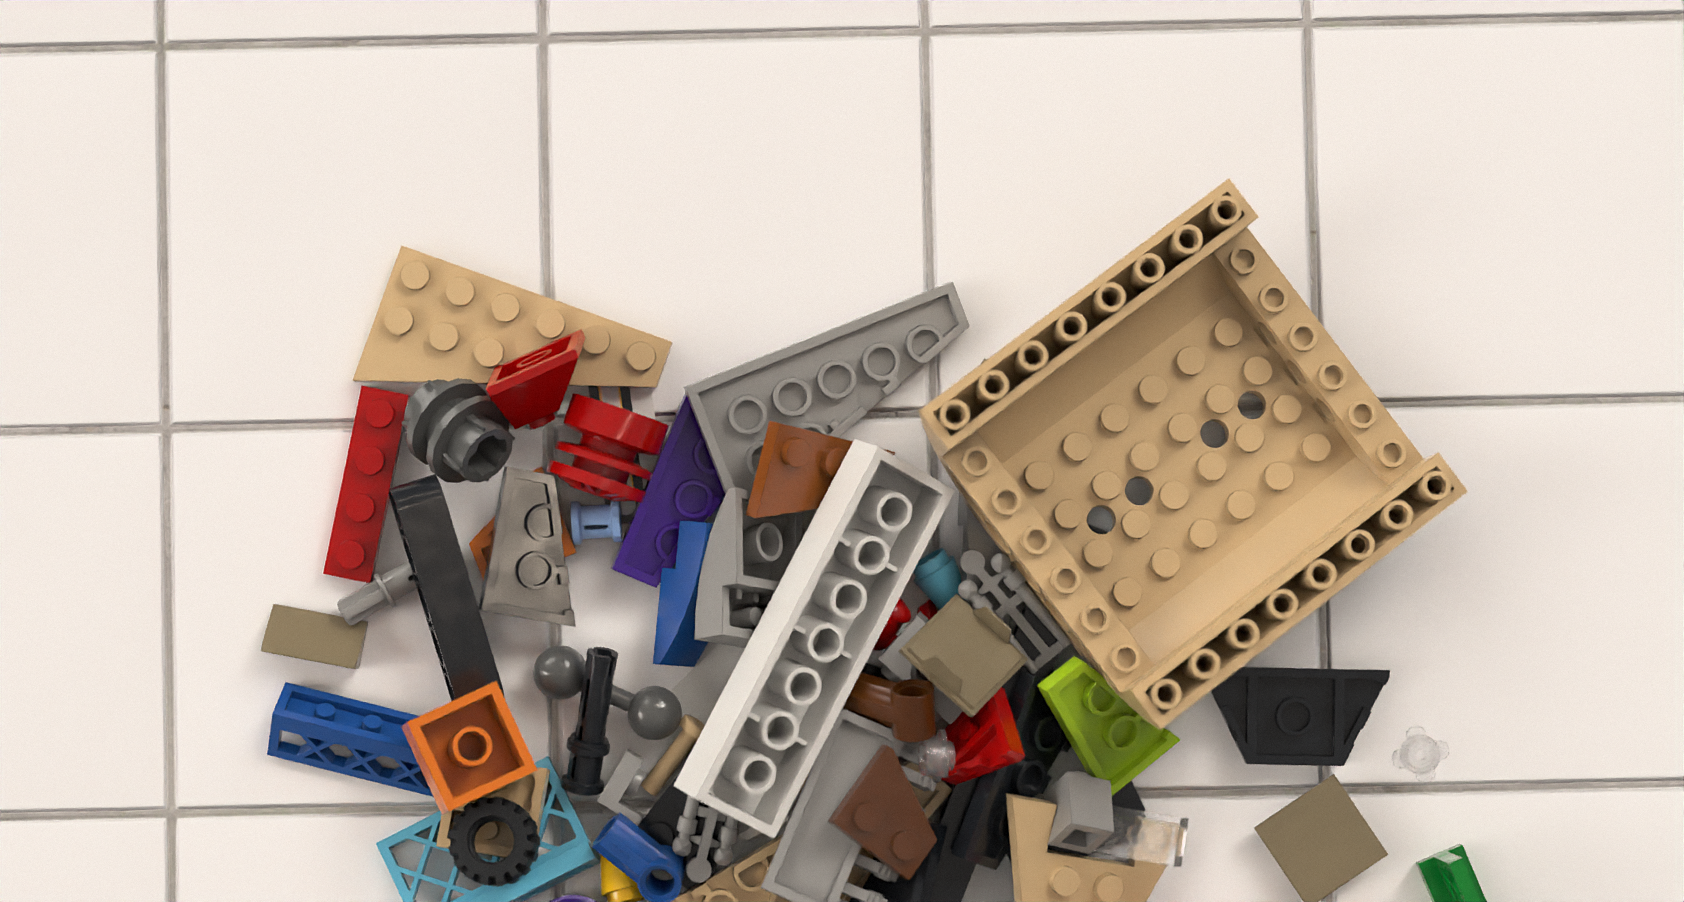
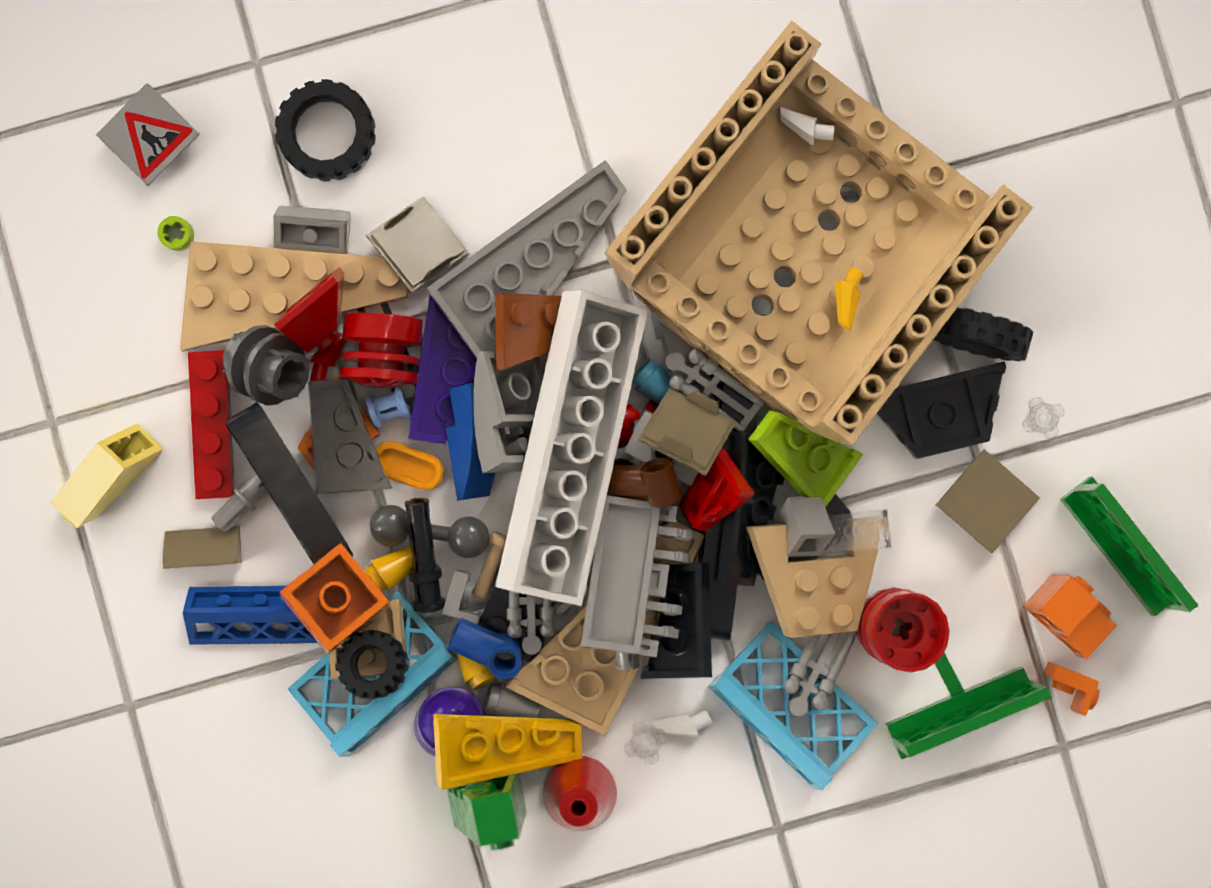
camera: 15 degrees left, 0 degrees up
reddish brown wing [828,745,937,880] -> none
clear plate [918,729,955,783] -> none
none -> light yellow slope [51,423,163,528]
none -> light grey piece [96,83,200,186]
none -> lime bush [157,216,194,251]
none -> light grey slope [273,206,351,254]
none -> black tyre [275,79,376,181]
none -> red bar [309,333,347,381]
none -> yellow cone [364,545,413,592]
none -> piece [366,196,469,294]
none -> light orange tile [376,441,445,490]
none -> white bar [780,107,835,145]
none -> yellow bar [835,267,864,331]
none -> black tyre [933,307,1034,362]

